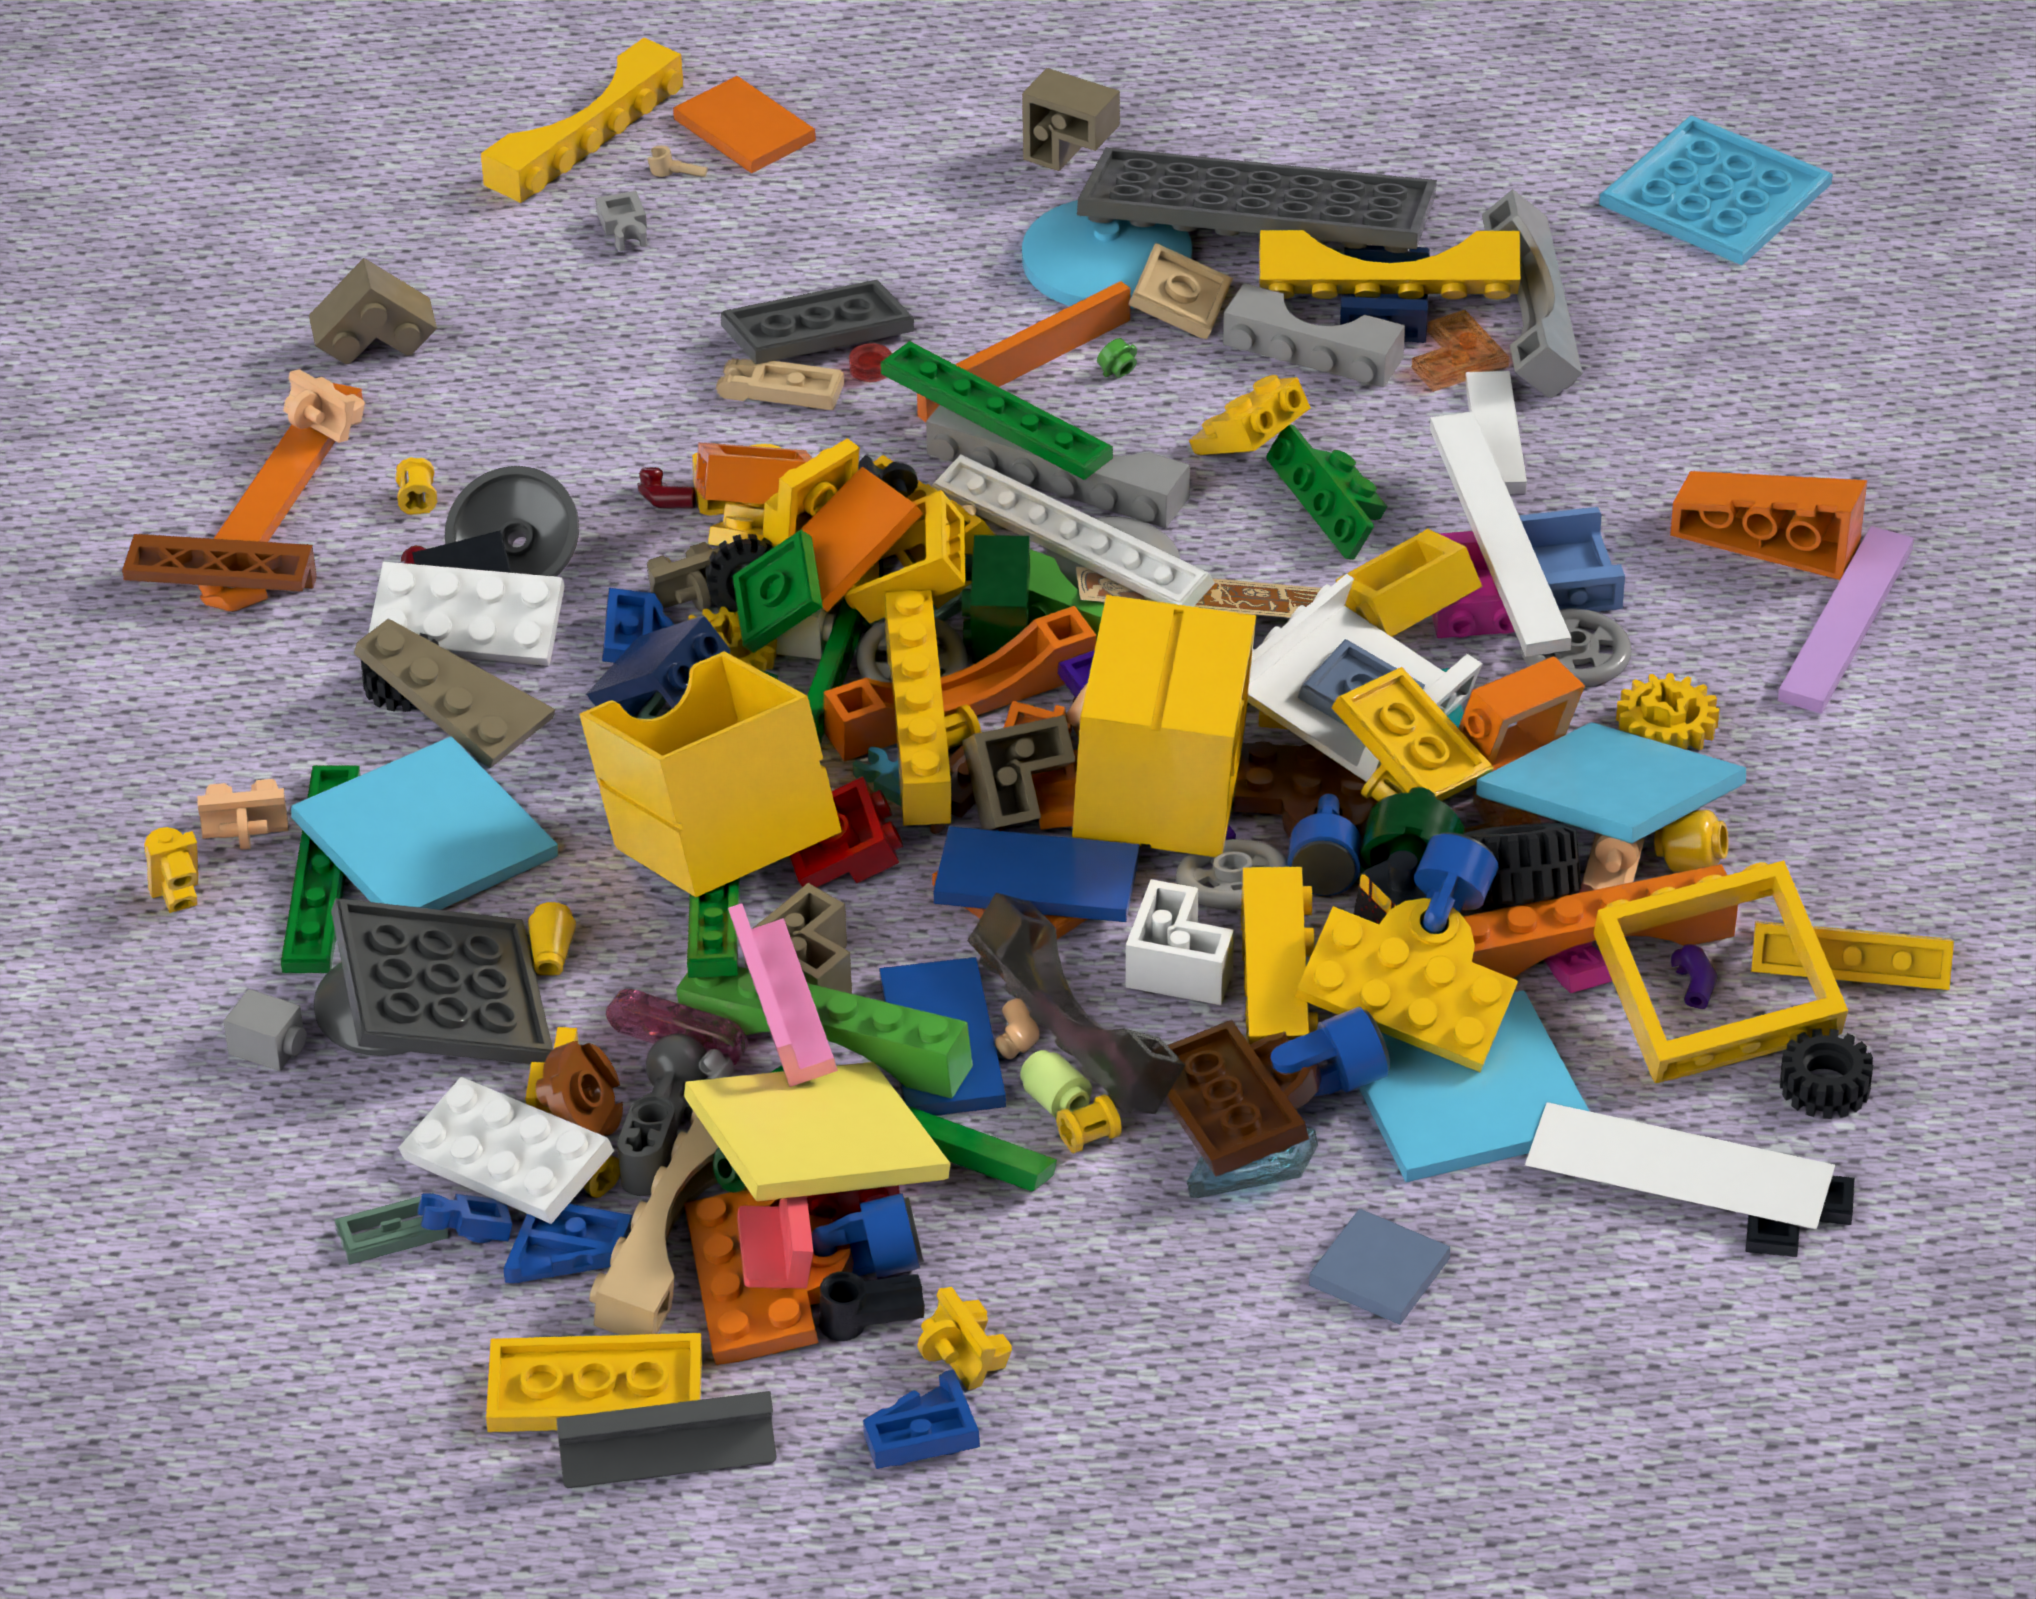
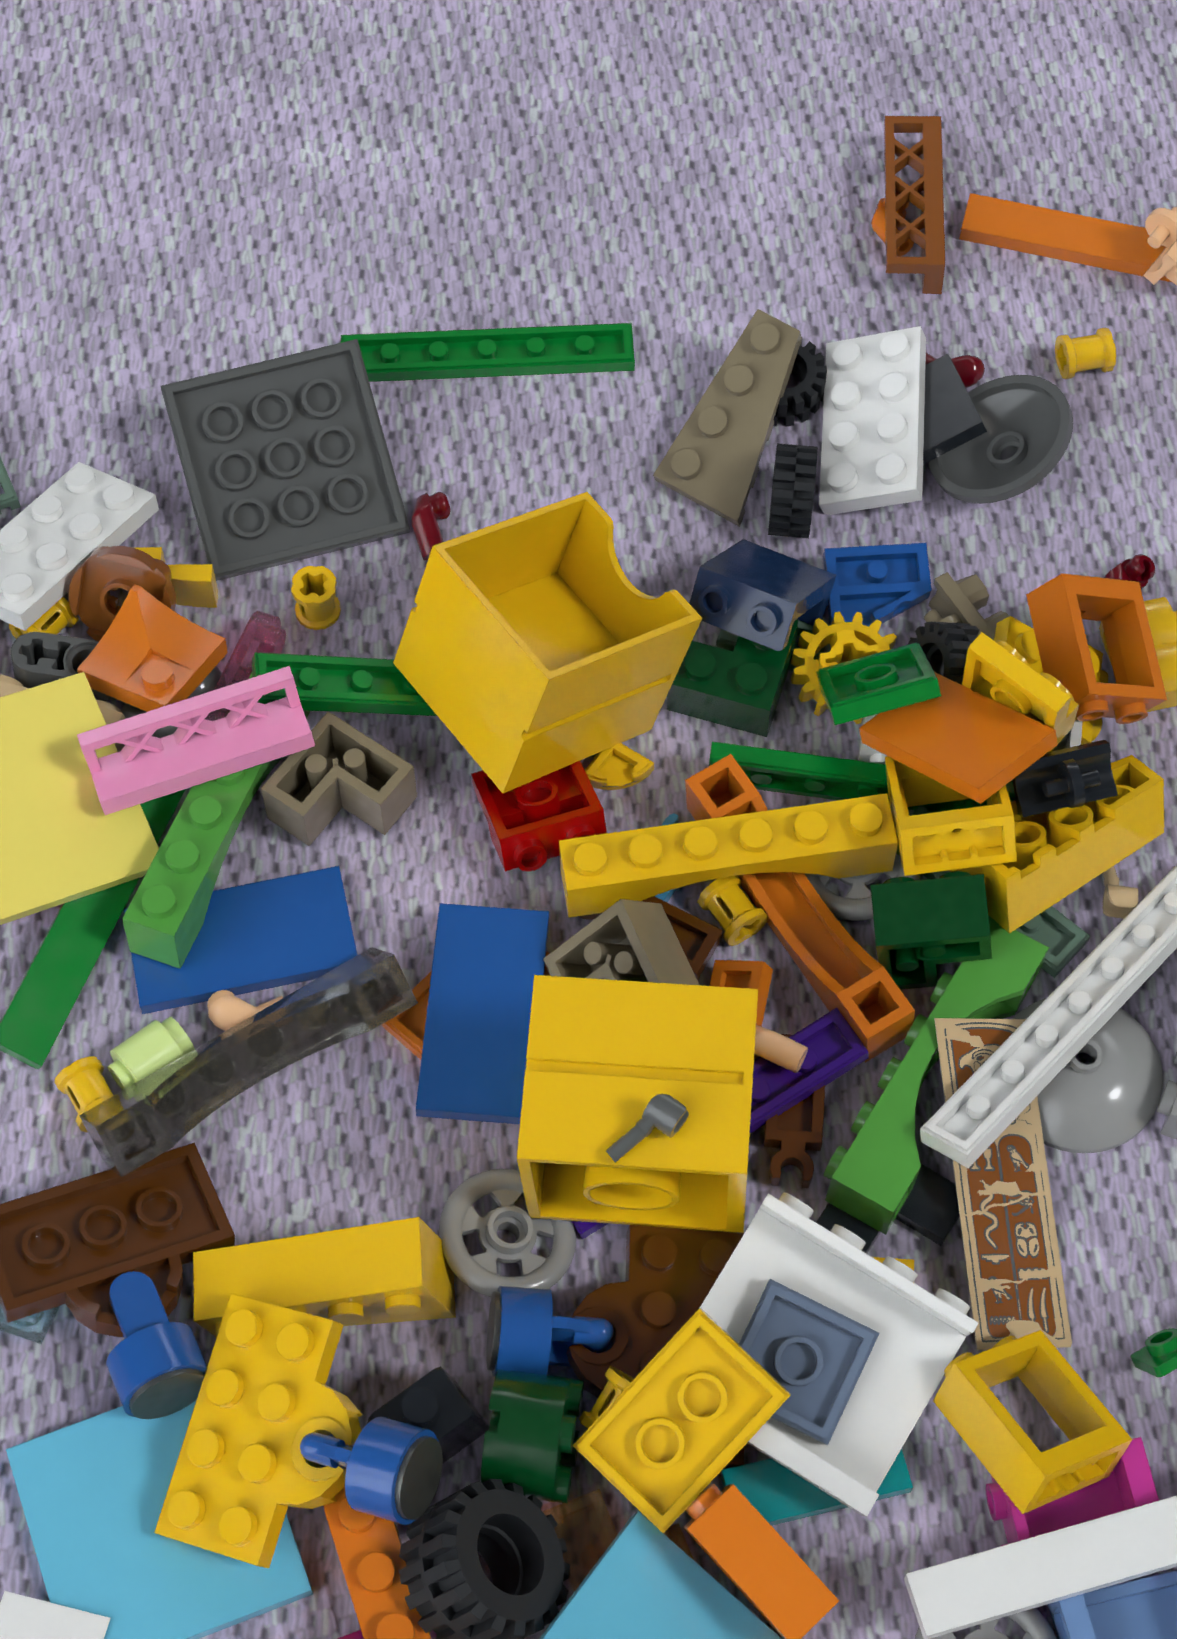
camera: 85 degrees right, 20 degrees up
yellow hips [144,827,199,913] -> none
light nougat hips [197,779,289,850] -> none
light grey brick [223,989,306,1071] -> none
medium azure tile [291,736,558,910] -> none
yellow cone [528,902,576,975] -> none
white brick [1126,879,1234,1005] -> none
none -> orange plate [77,584,228,712]
none -> yellow bush [291,566,341,630]
none -> dark red arm [411,492,451,560]
none -> dark grey hand [606,1094,689,1163]
none -> black tyre [768,443,818,539]

